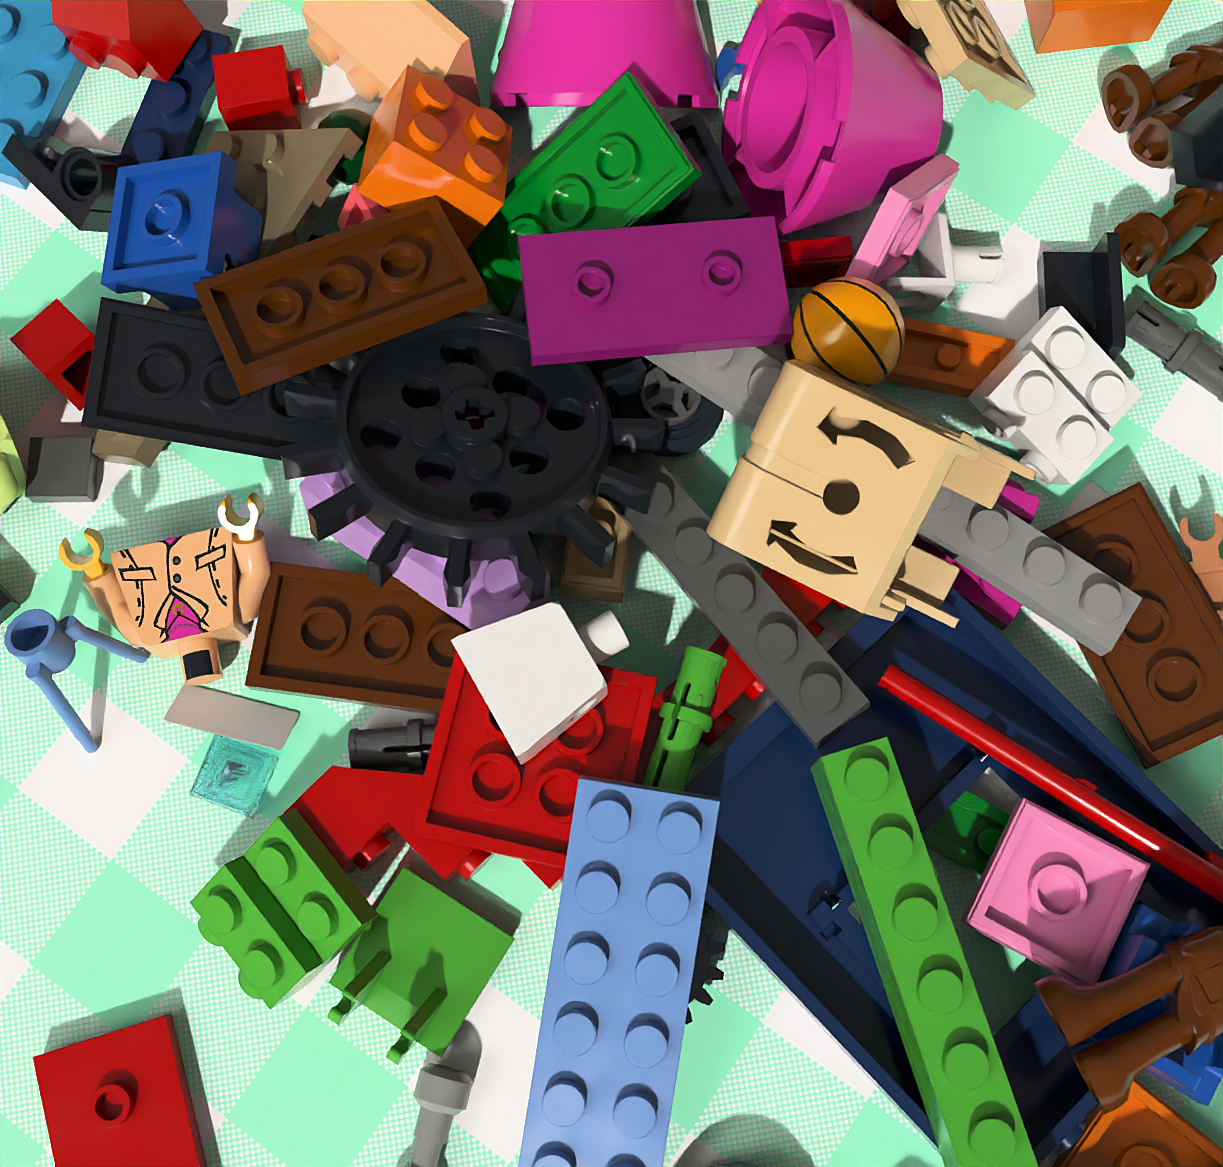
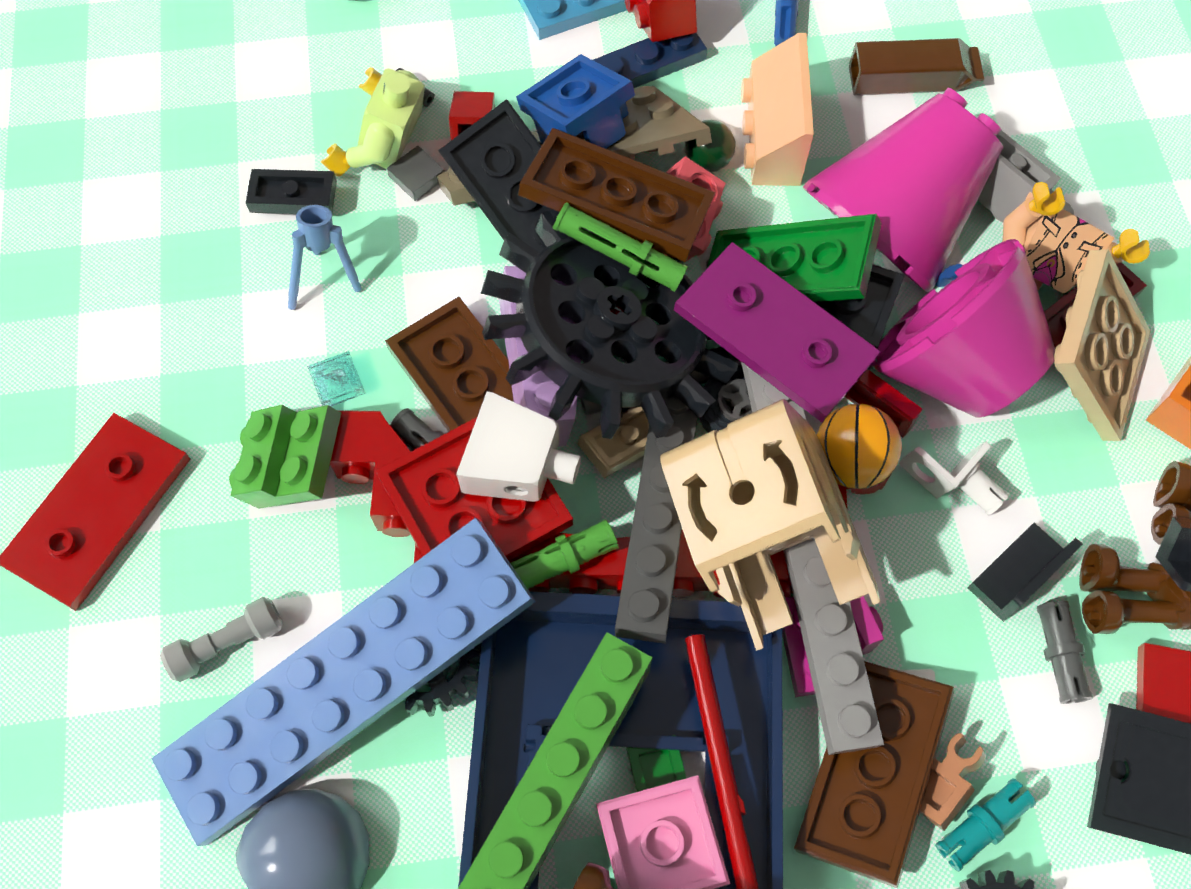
camera: 45 degrees right, 10 degrees down
black plate [2,134,138,233] -> none
light nougat torso [58,492,271,686] -> none
white sticker [164,684,299,750] -> none
red brick [212,45,308,131] -> none
bright green plate [327,867,515,1065] -> none
orange brick [356,64,513,250] -> none
bright pink tile [845,153,960,286] -> none
orange plate [883,316,1016,399] -> none
white plate [968,306,1143,485] -> none
none -> bright green pin [553,203,688,292]

